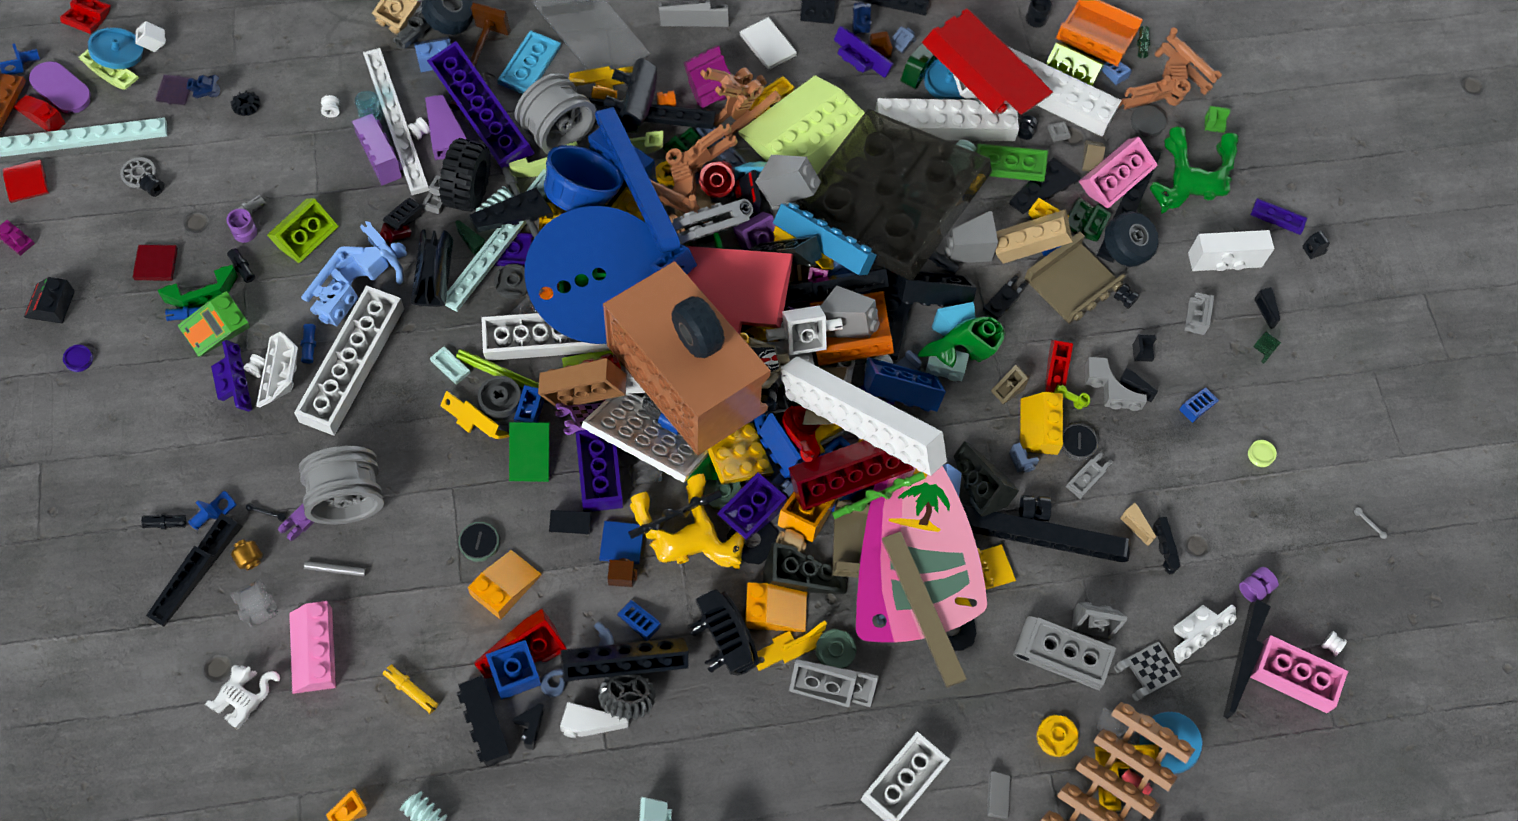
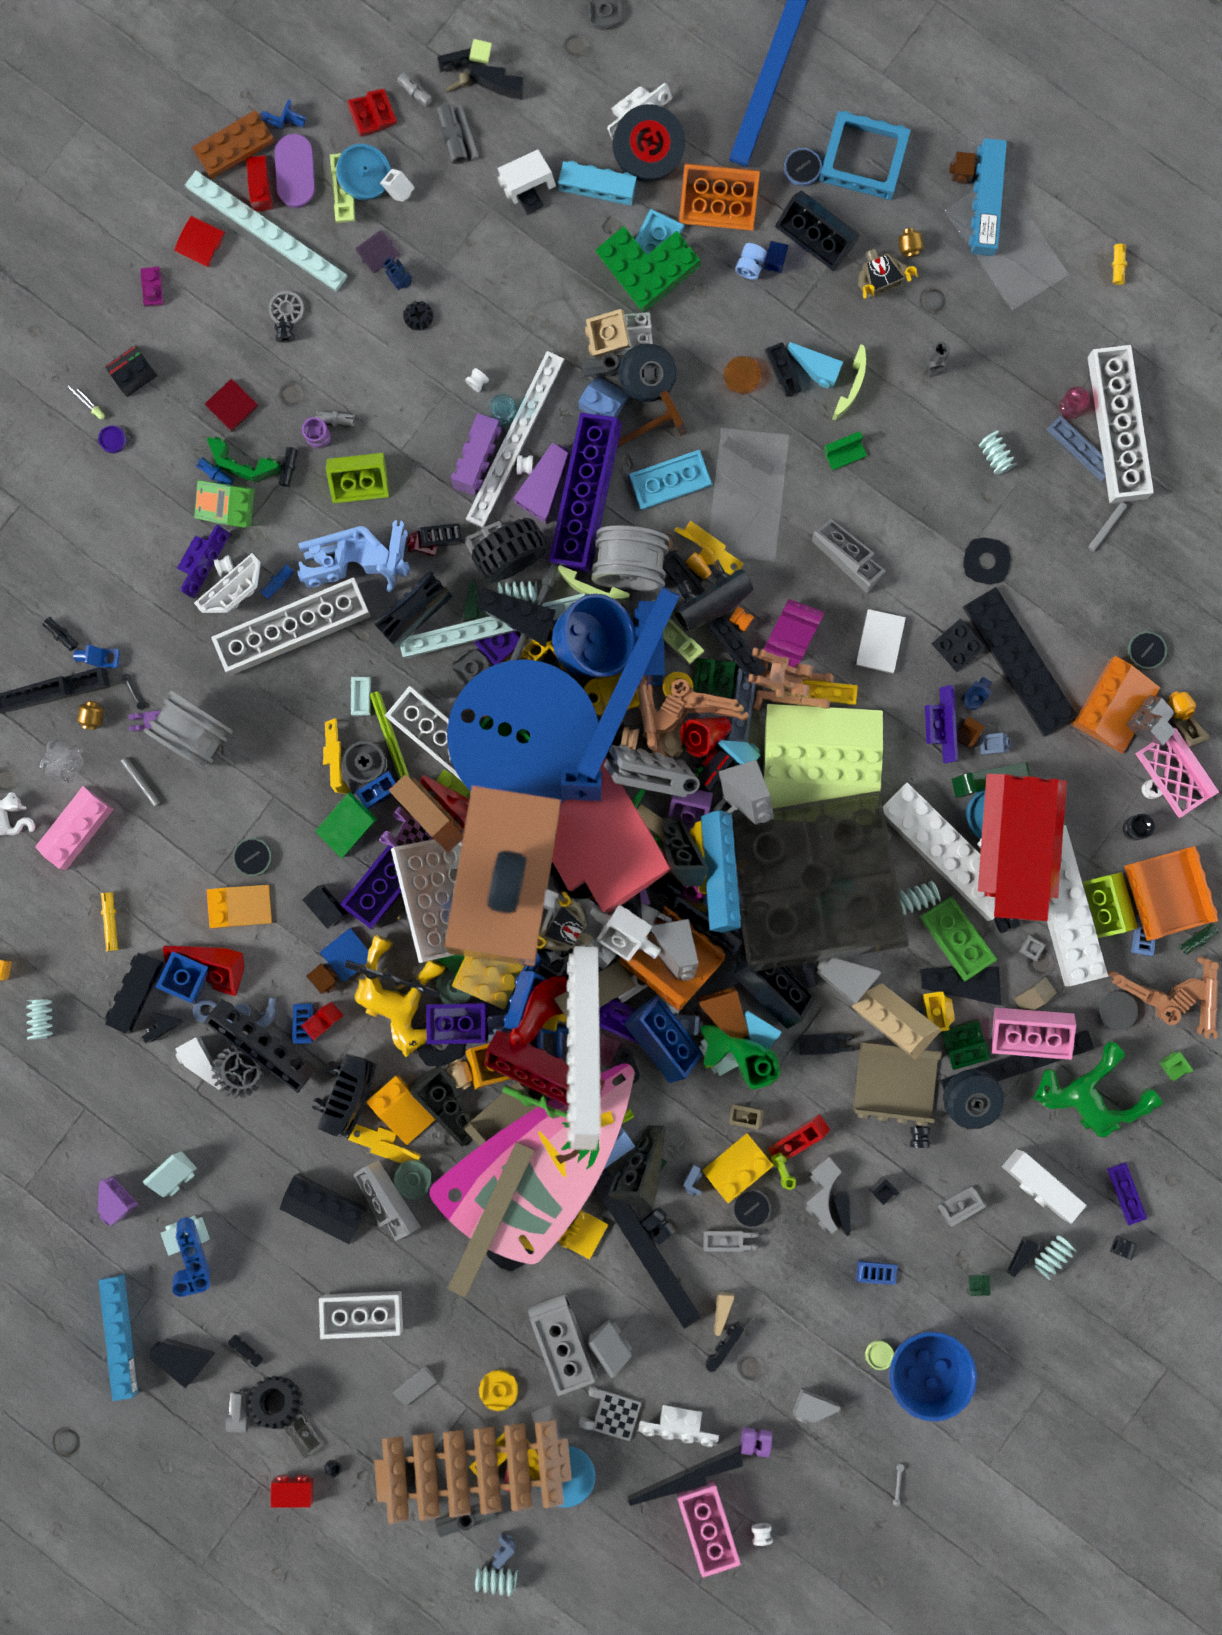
camera: 55 degrees right, 20 degrees up
none -> piece [68,386,105,420]
none -> black slope [280,1173,367,1244]
none -> red slope [302,1001,344,1040]
none -> dark orange slope [696,987,749,1039]
none -> light grey slope [793,1389,841,1423]
none -> blue piece [889,1331,977,1422]
none -> light aqua piece [1034,1235,1077,1280]

